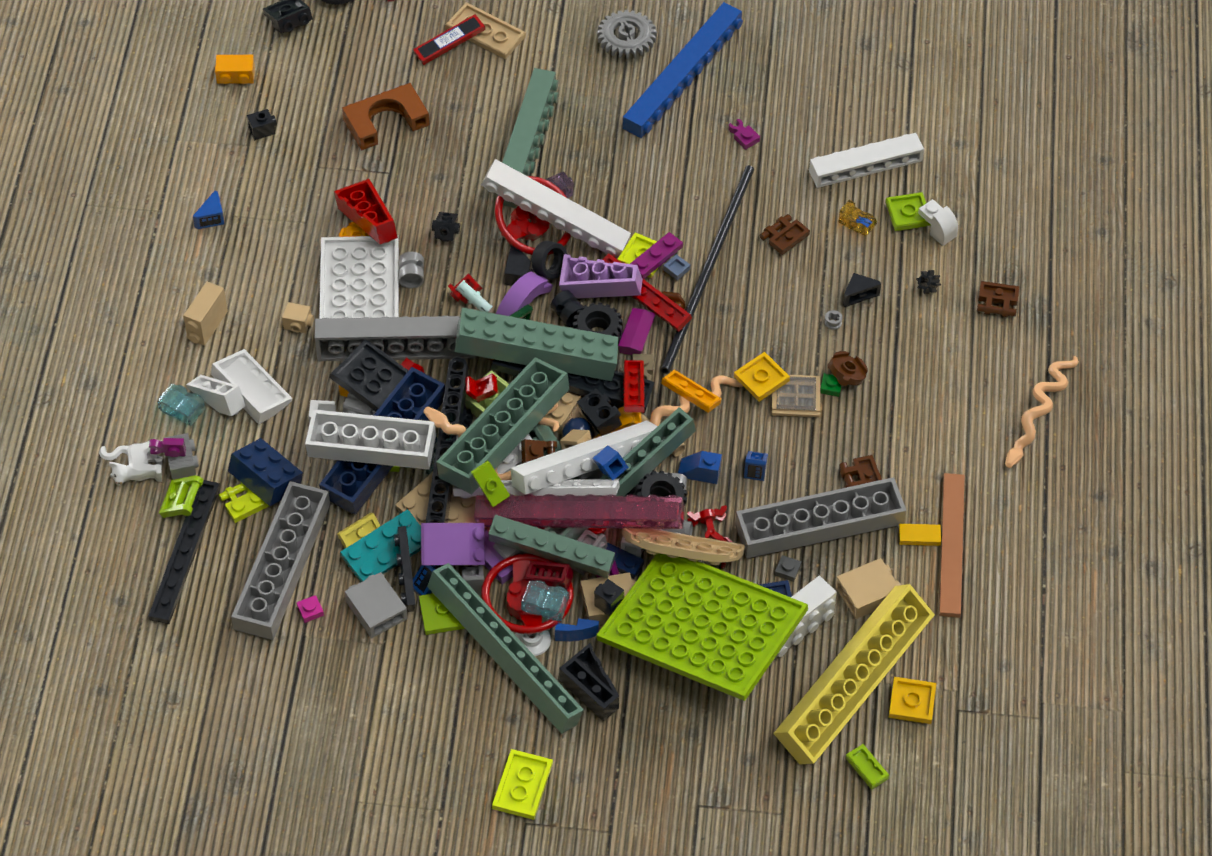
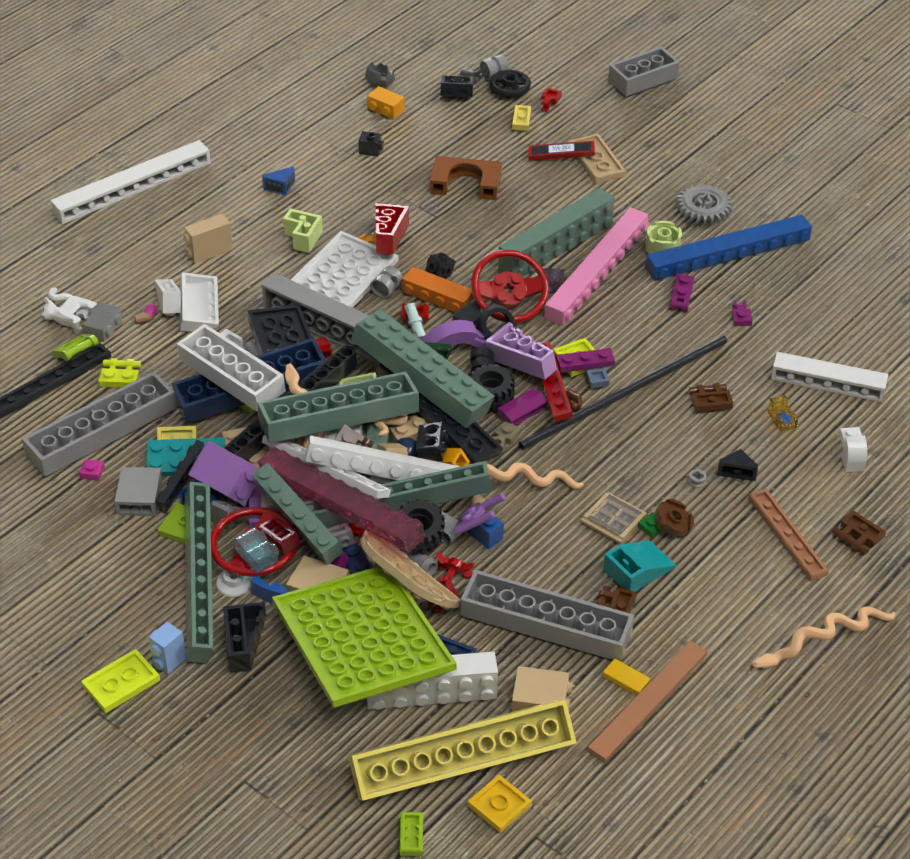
camera: 35 degrees right, 10 degrees down
magenta plate [149,438,186,457] -> none
clear light blue brick [157,384,205,426] -> none
dark blue piece [228,438,303,506] -> none
tan brick [282,302,314,333] -> none
red bracket [465,373,498,402] -> none
lime plate [471,461,510,507] -> none
white brick [481,159,631,259] -> none
blue brick [592,445,629,480] -> none
black brick [594,579,624,616] -> none
red tile [624,360,644,412] -> none
light orange tile [661,369,722,413] -> none
yellow plate [734,352,790,402] -> none
blue slope [744,451,768,481] -> none
dark grey plate [775,555,802,582] -> none
lime plate [885,192,931,231] -> none
black gear [916,270,941,294] -> none
none -> white brick [51,140,211,224]
none -> arm [134,304,157,324]
none -> light blue brick [149,622,186,674]
none -> yellowish green brick [283,208,323,253]
none -> dark grey hair [365,62,395,87]
none -> orange brick [402,267,474,313]
none -> medium lavender plate [454,493,506,535]
none -> light yellow plate [512,105,531,131]
none -> bright pink brick [544,207,649,325]
none -> teal slope [603,540,676,591]
none -> yellowish green brick [645,221,682,254]
none -> magenta plate [670,274,695,312]
none -> nougat tile [749,489,829,582]

